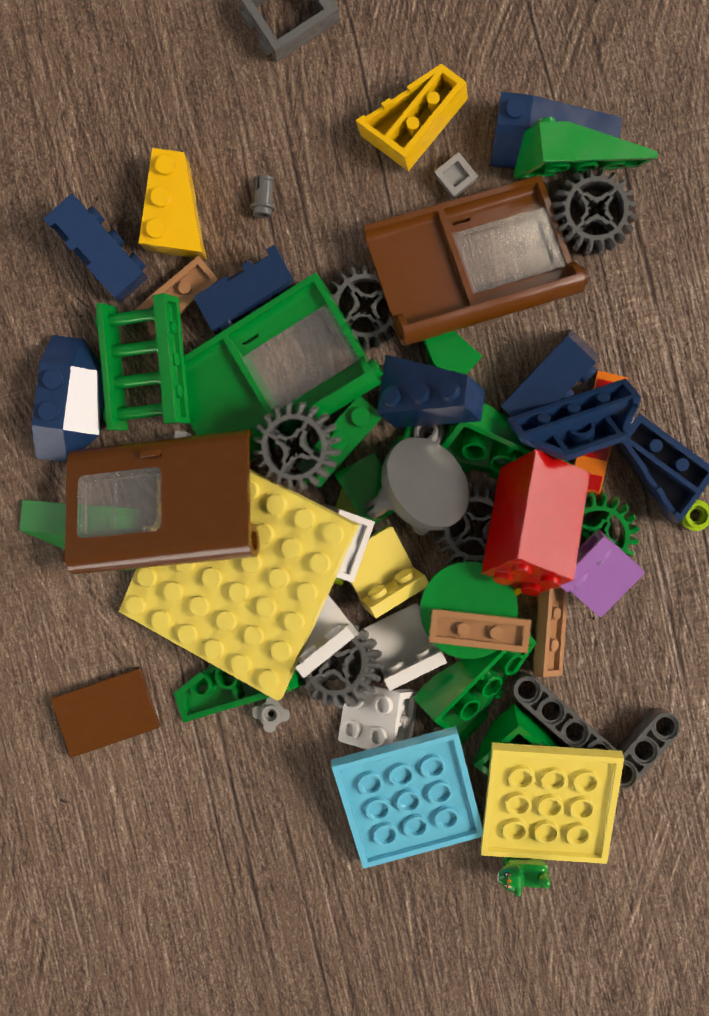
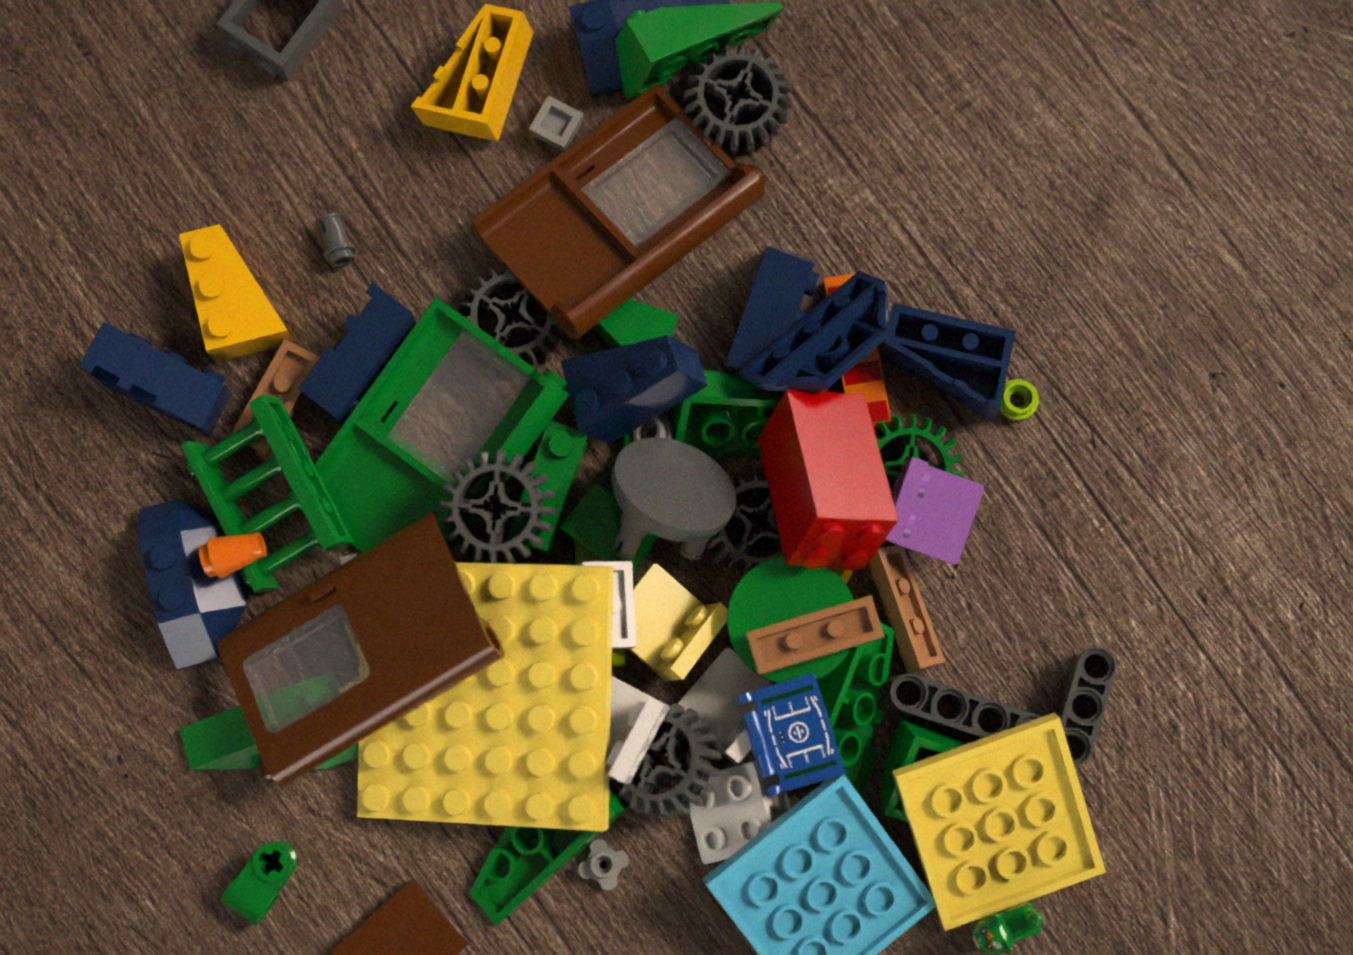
camera: 30 degrees left, 10 degrees down
none -> orange cone [199,532,267,579]
none -> green piece [220,841,298,926]
none -> blue piece [736,672,846,797]

